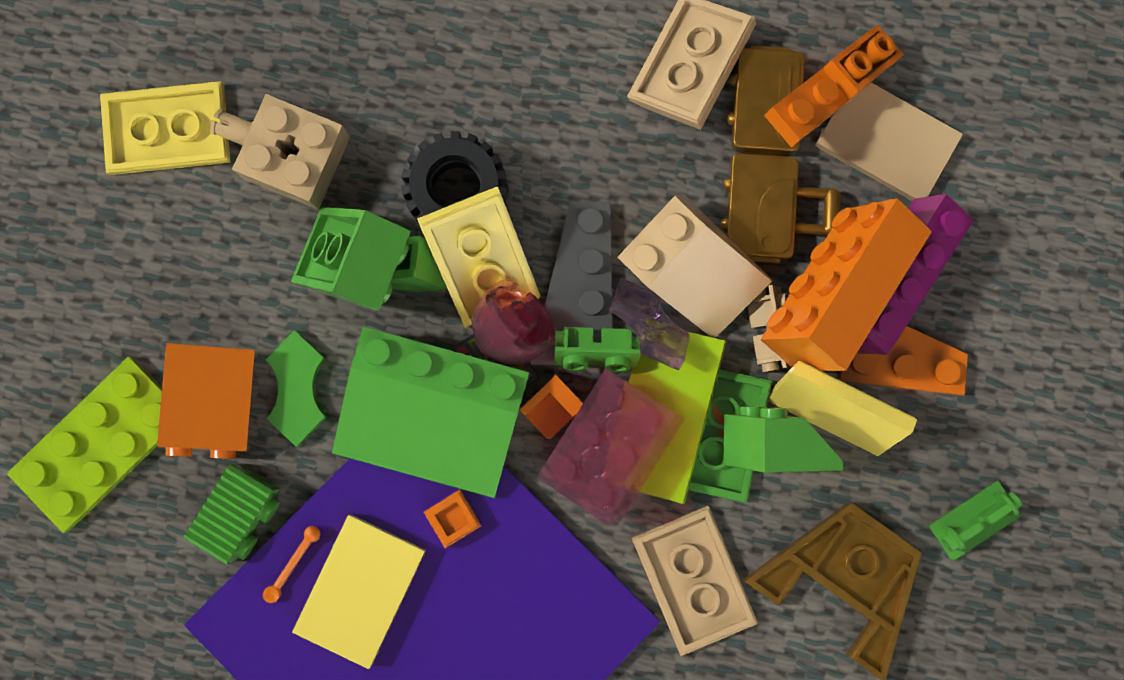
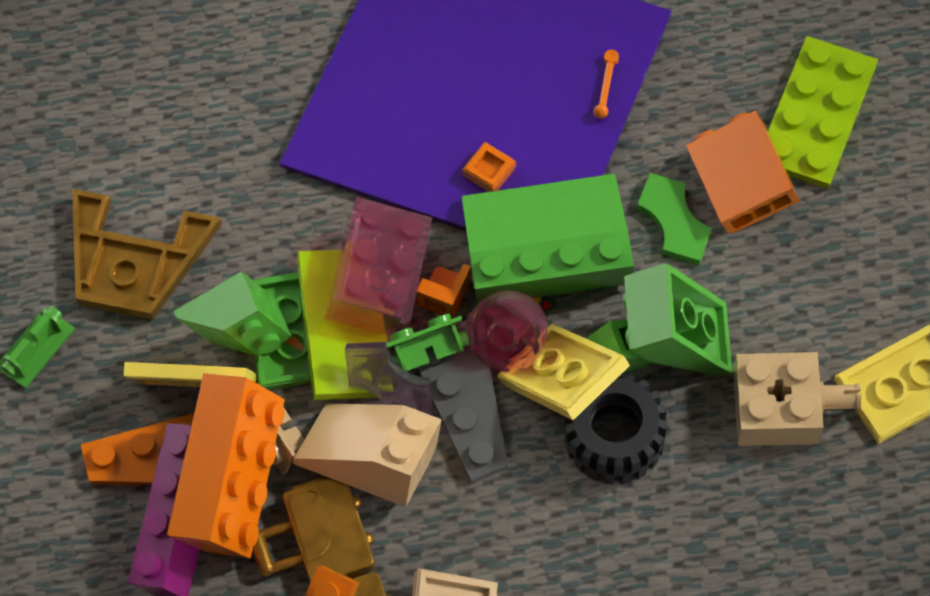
camera: 160 degrees right, 20 degrees down
bright green brick [184,464,281,564] -> none
light yellow tile [292,514,426,669] -> none
tan tile [631,505,758,656] -> none

